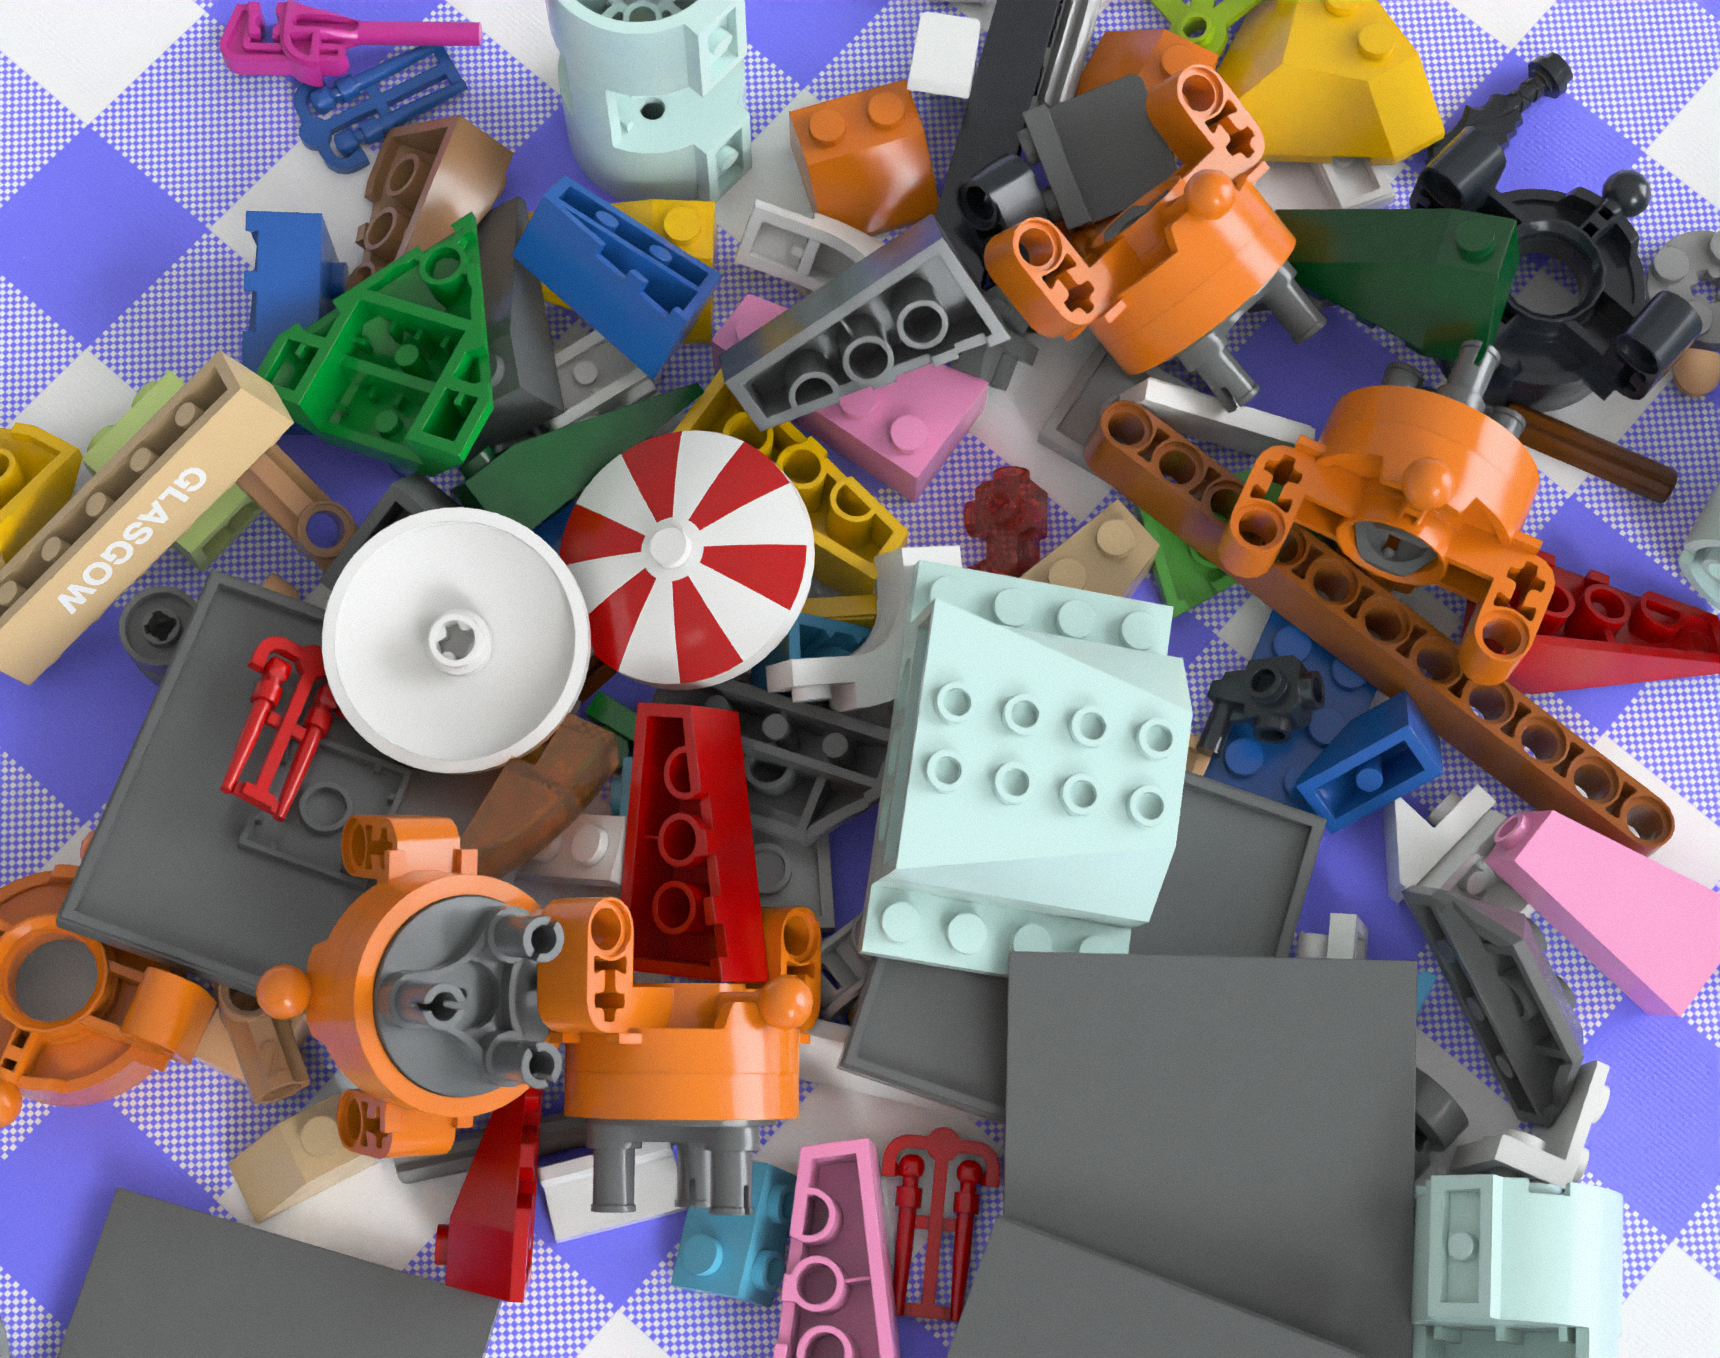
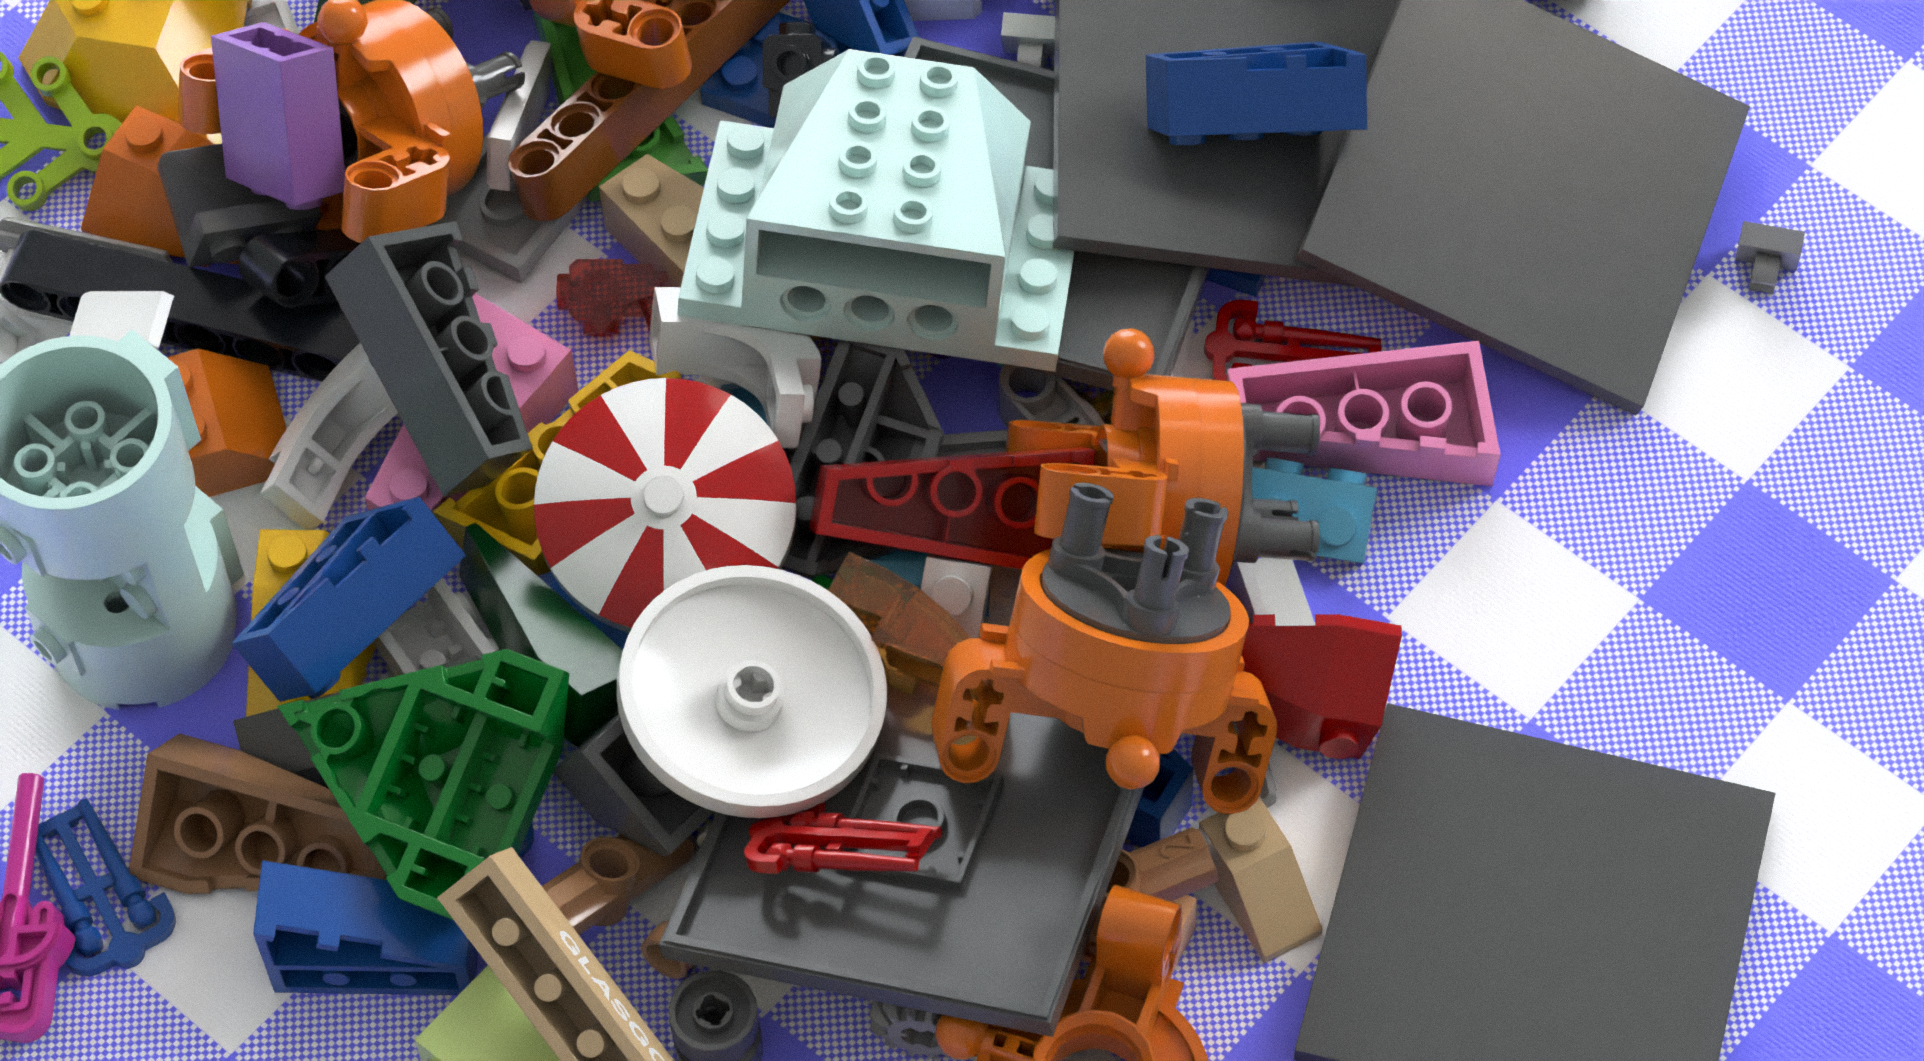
camera: 85 degrees left, 15 degrees down
none -> medium lavender brick [211,22,345,210]
none -> blue wedge [1145,41,1368,145]

